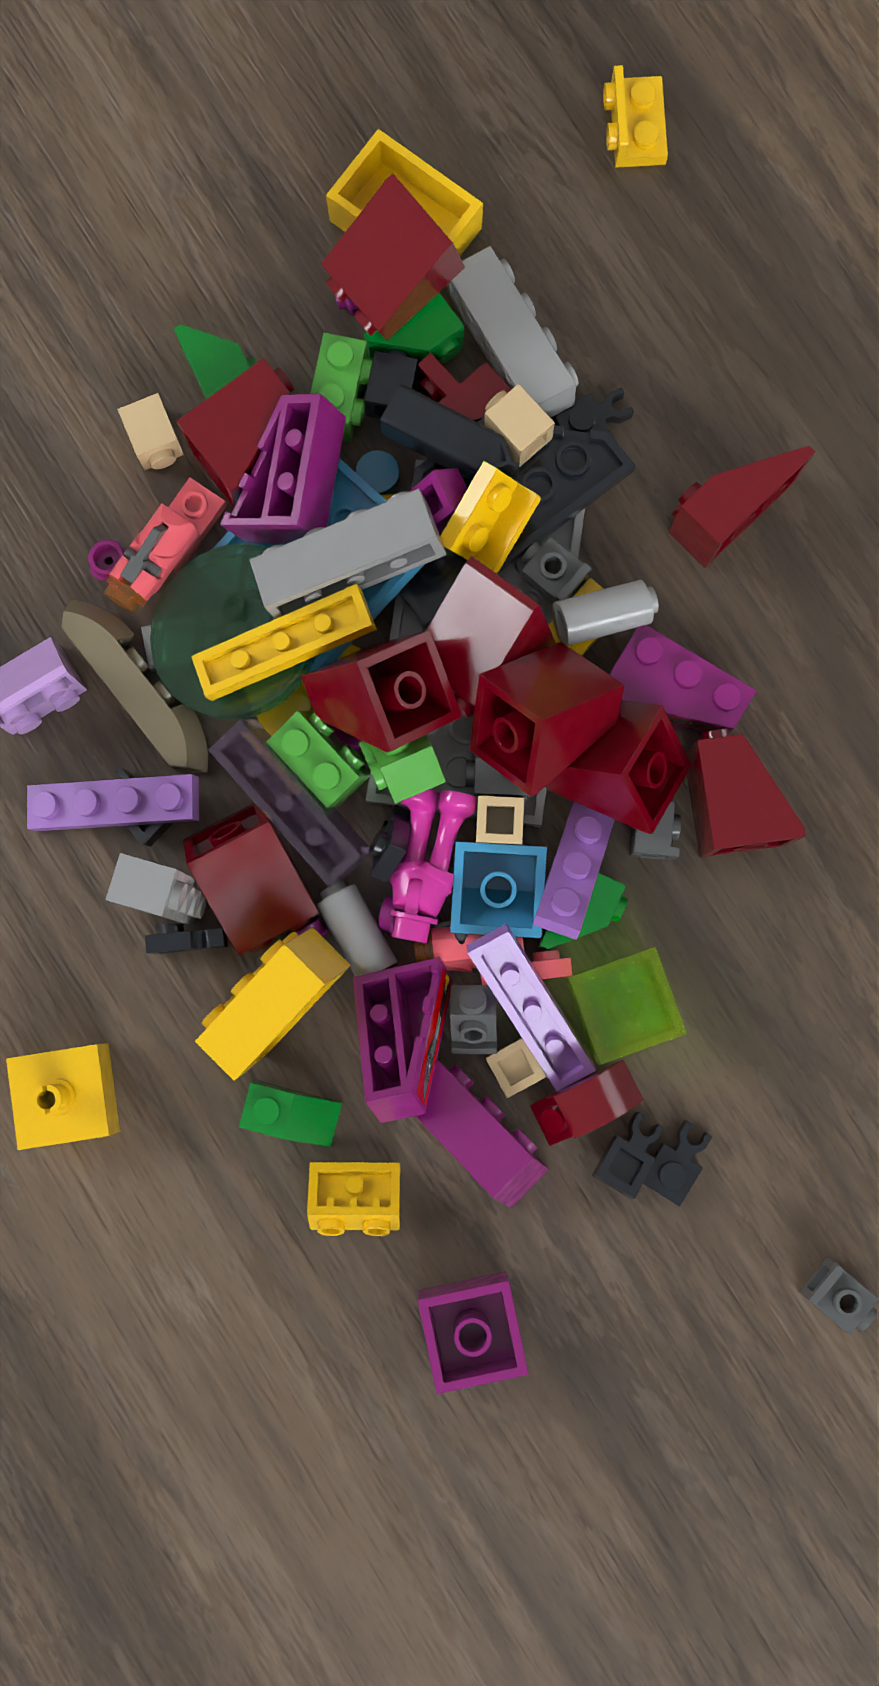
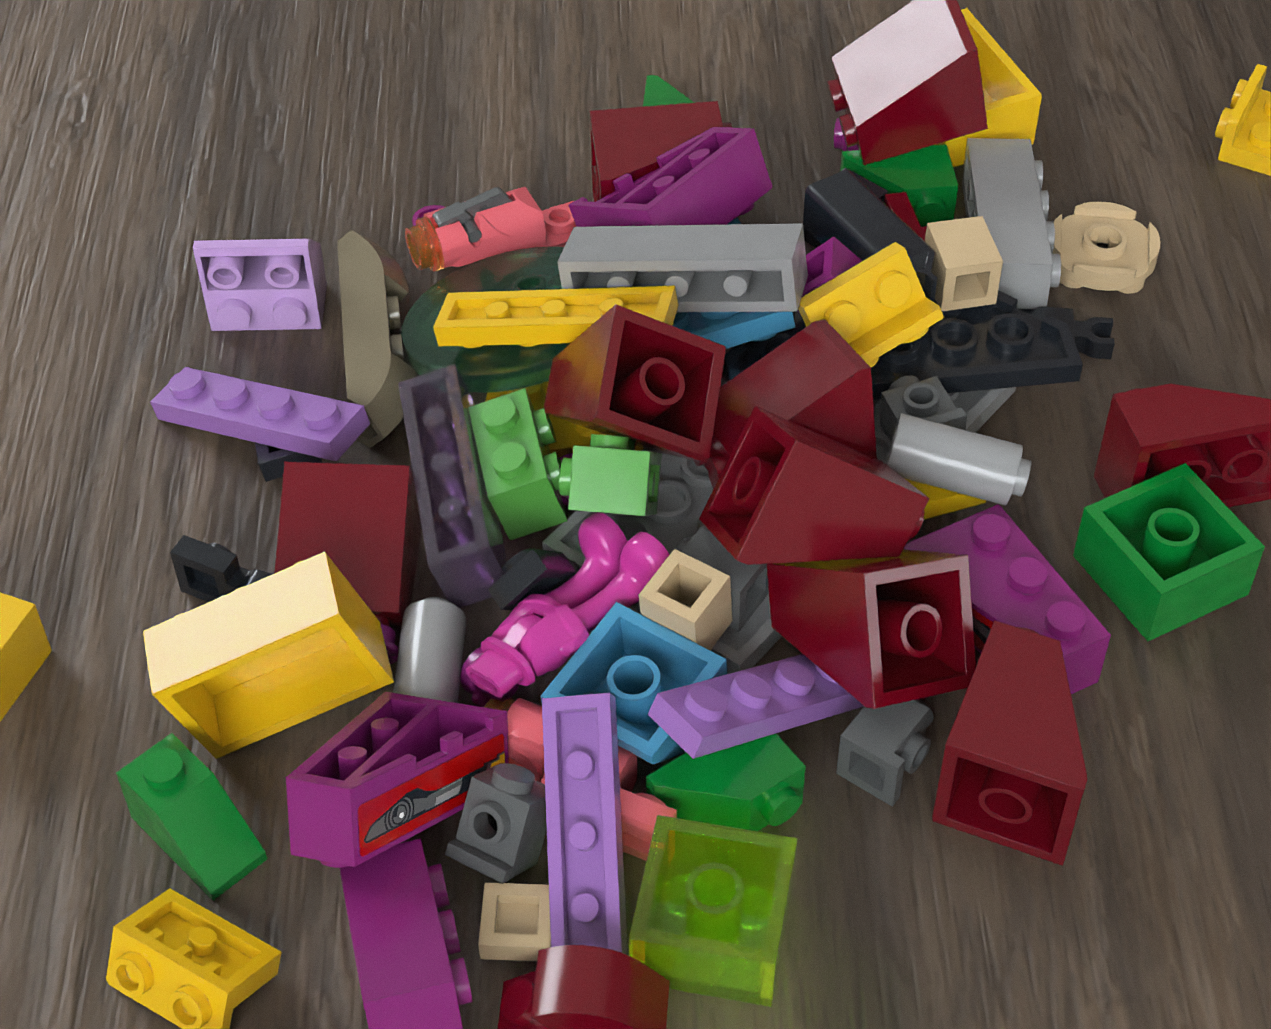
camera: 30 degrees right, 35 degrees down
light grey brick [105,853,208,926] -> none
tan brick [117,393,184,470] -> none
bright green brick [310,333,373,443] -> none
none -> tan plate [1052,202,1161,294]
none -> green brick [1073,463,1265,642]

